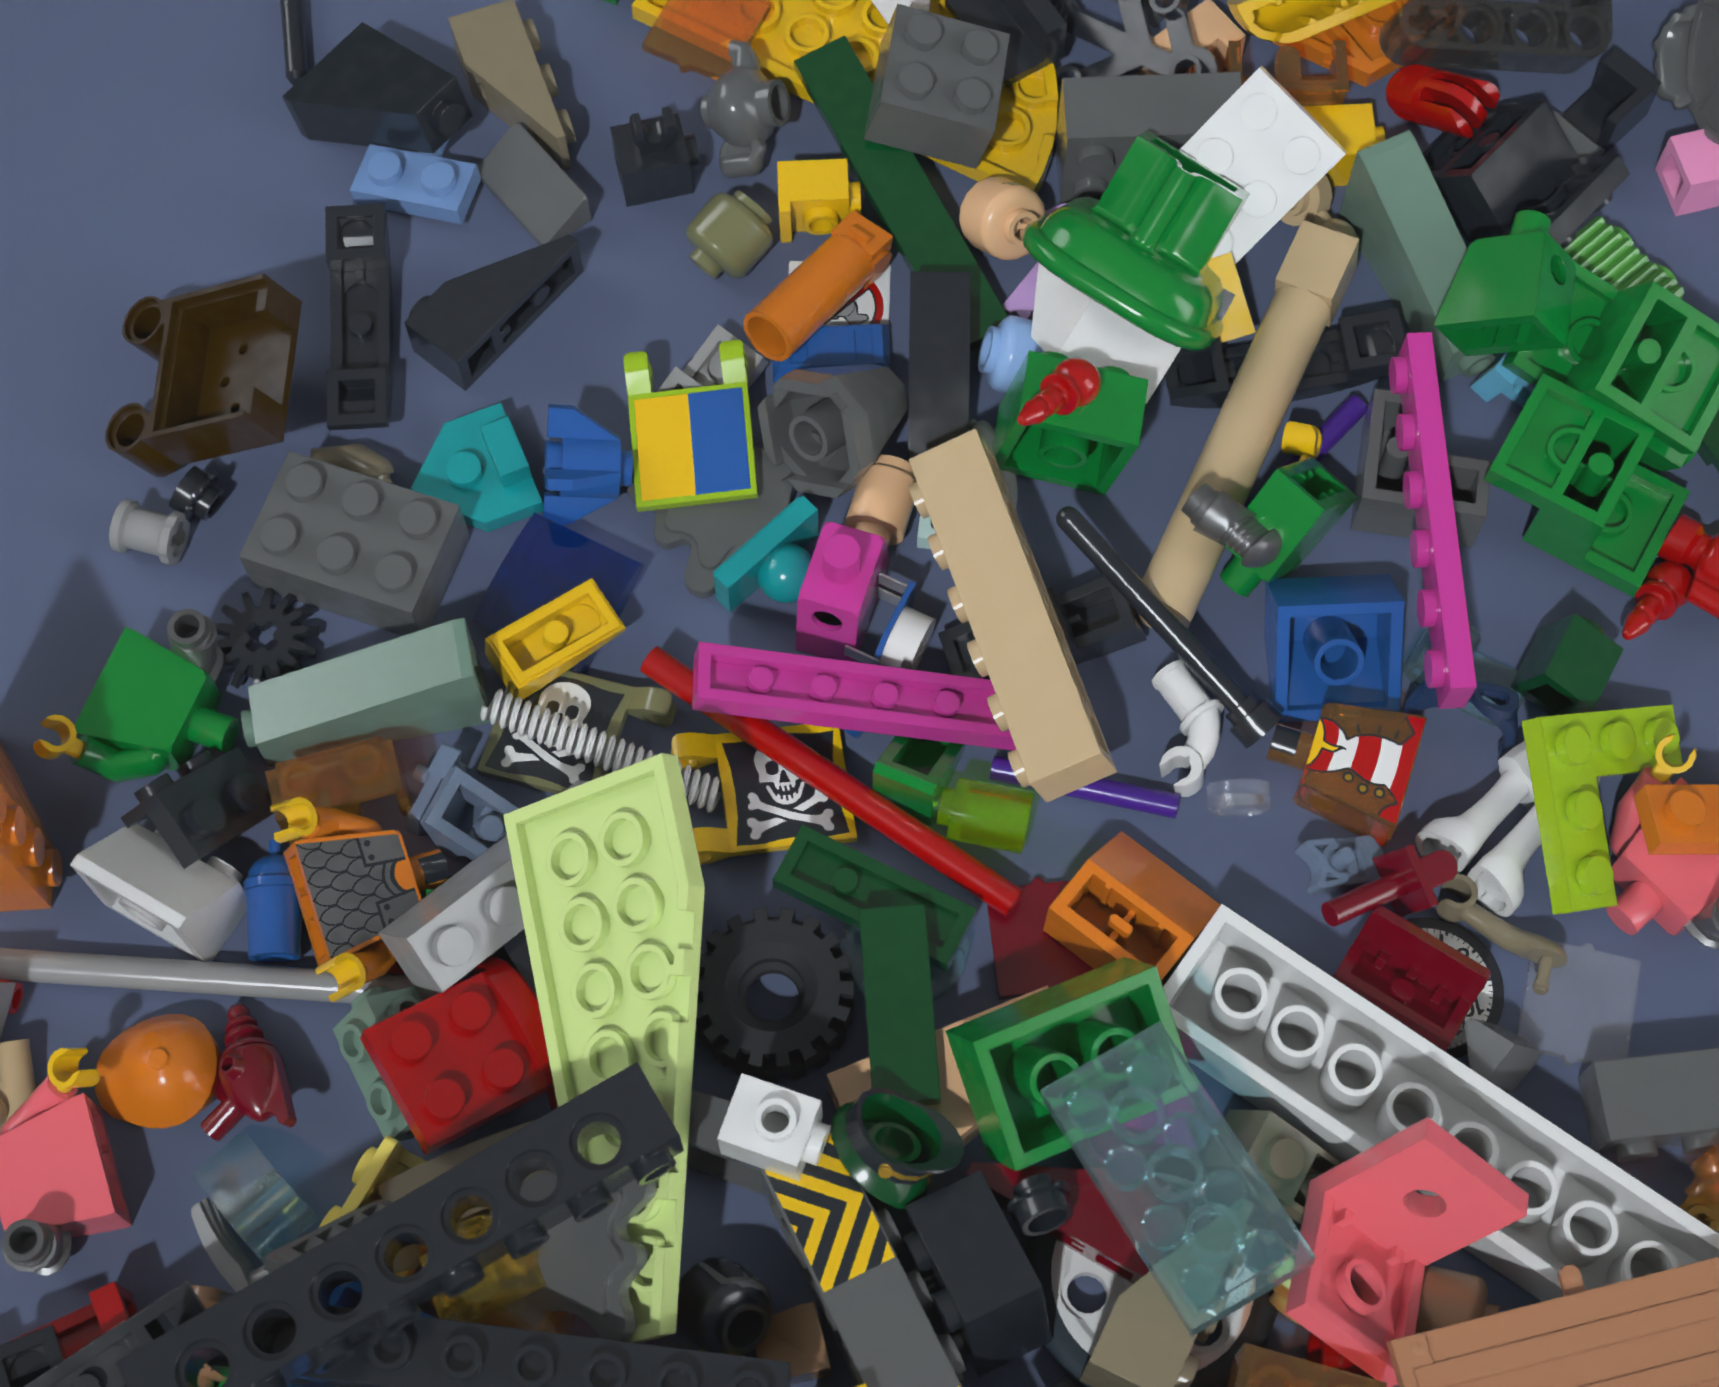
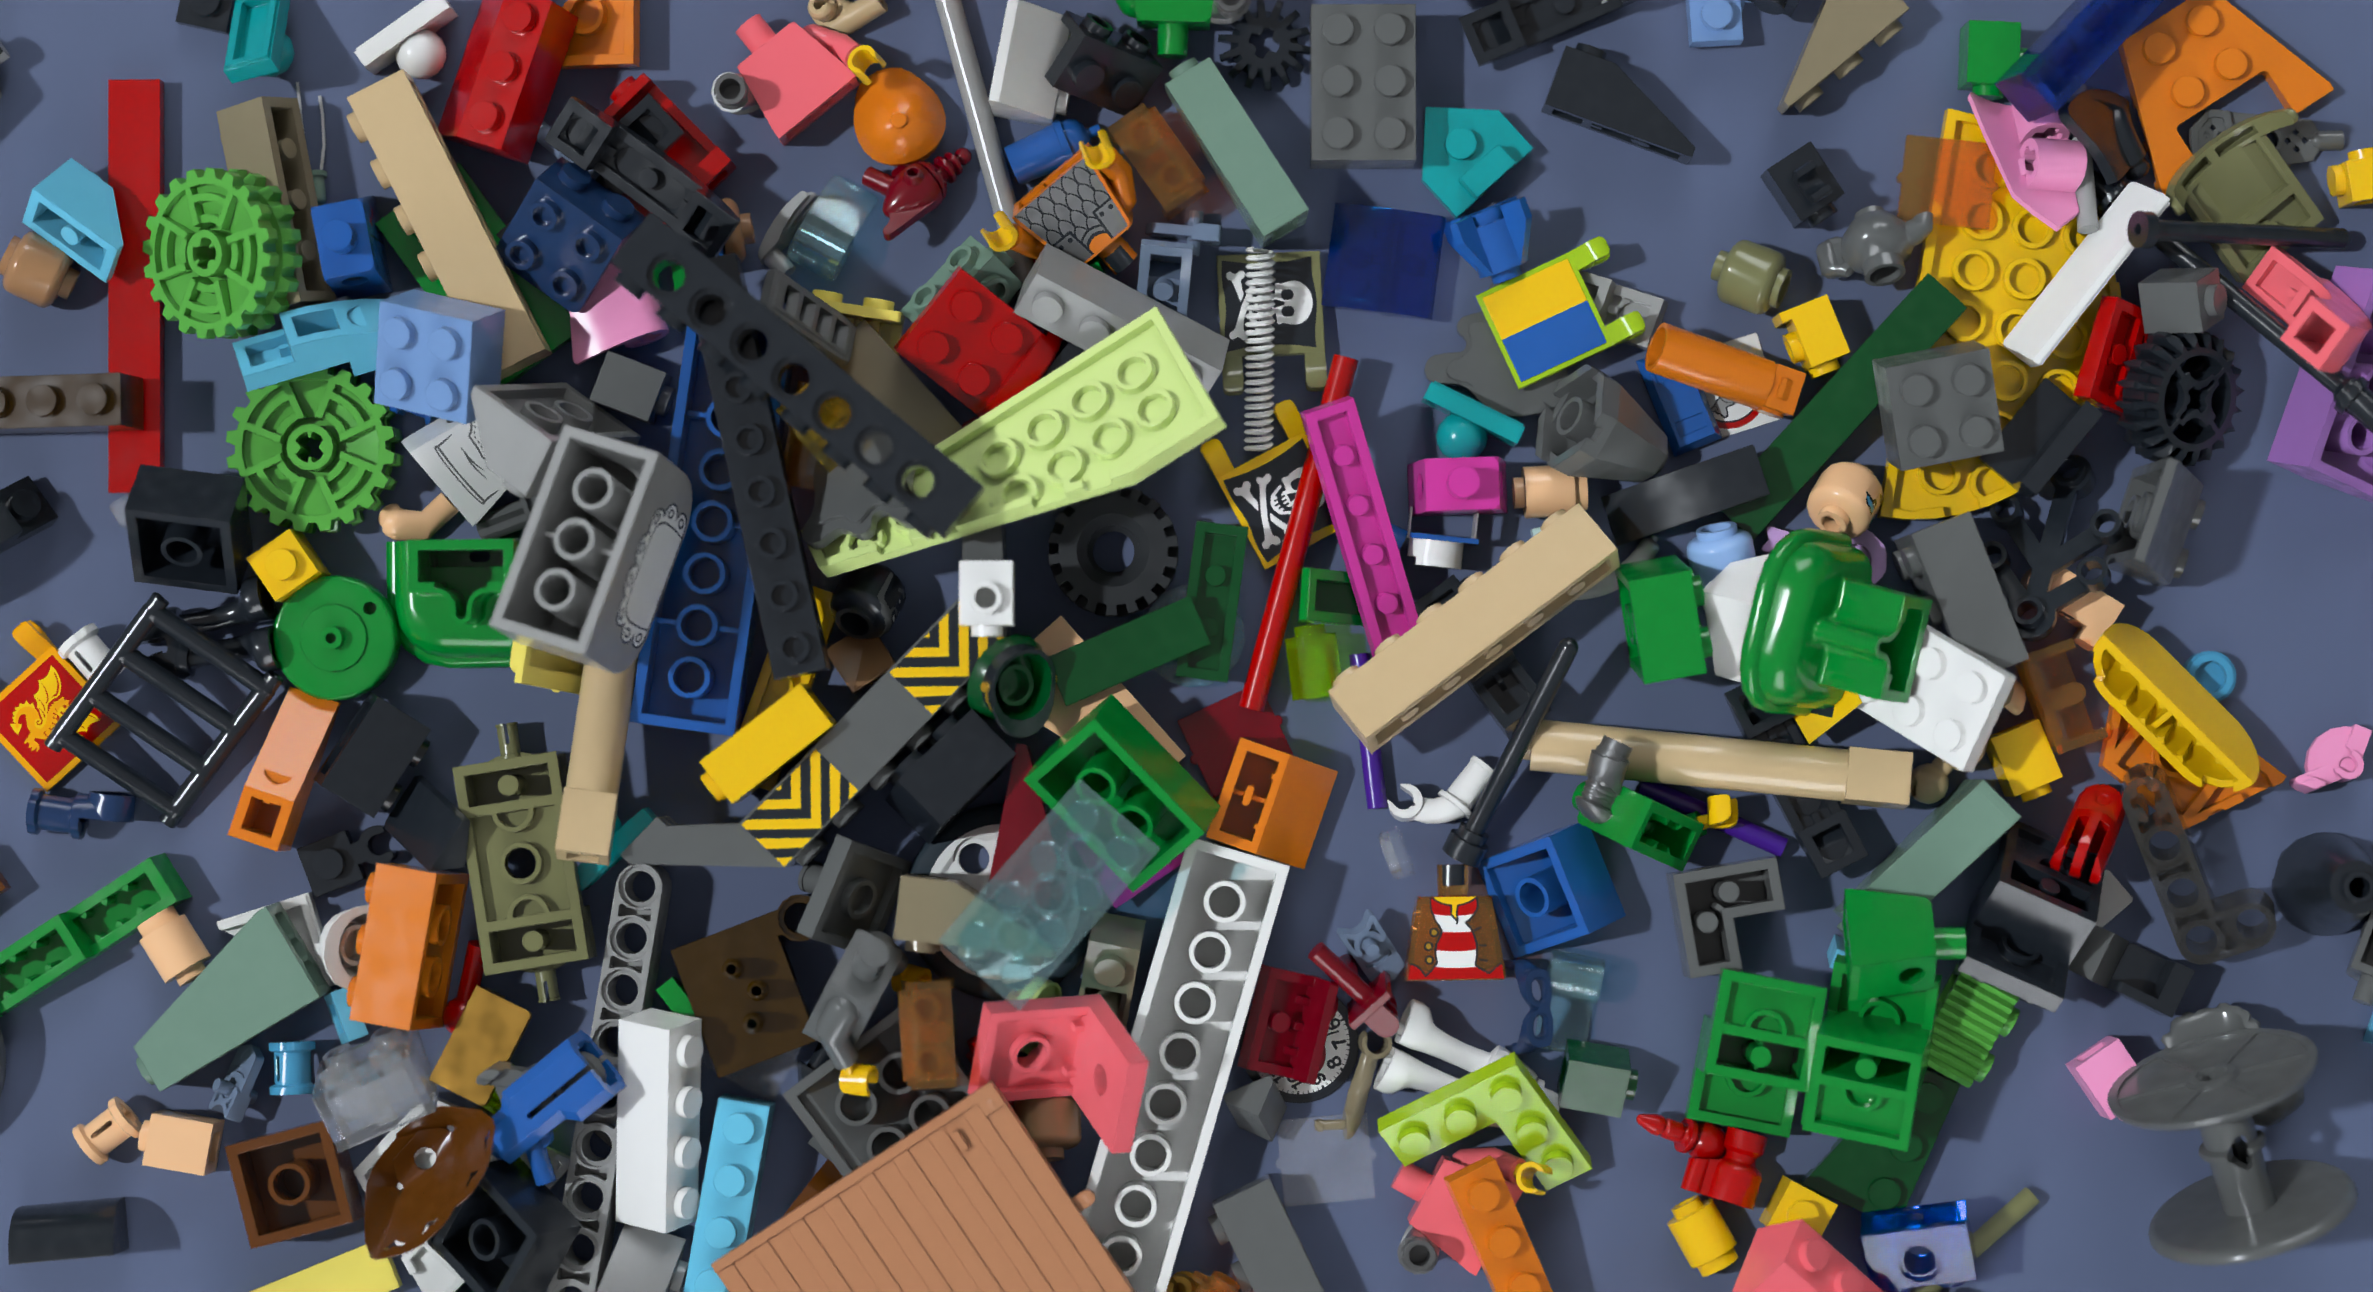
camera: 70 degrees right, 20 degrees up
dark tan arm [310,444,394,484] -> none
dark grey slope [478,123,591,245] -> none
yellow slope [485,578,626,700] -> none
black plate [1006,1174,1074,1236] -> none
red bar [1017,357,1101,426] -> none
dark pink plate [1389,332,1477,709] -> none

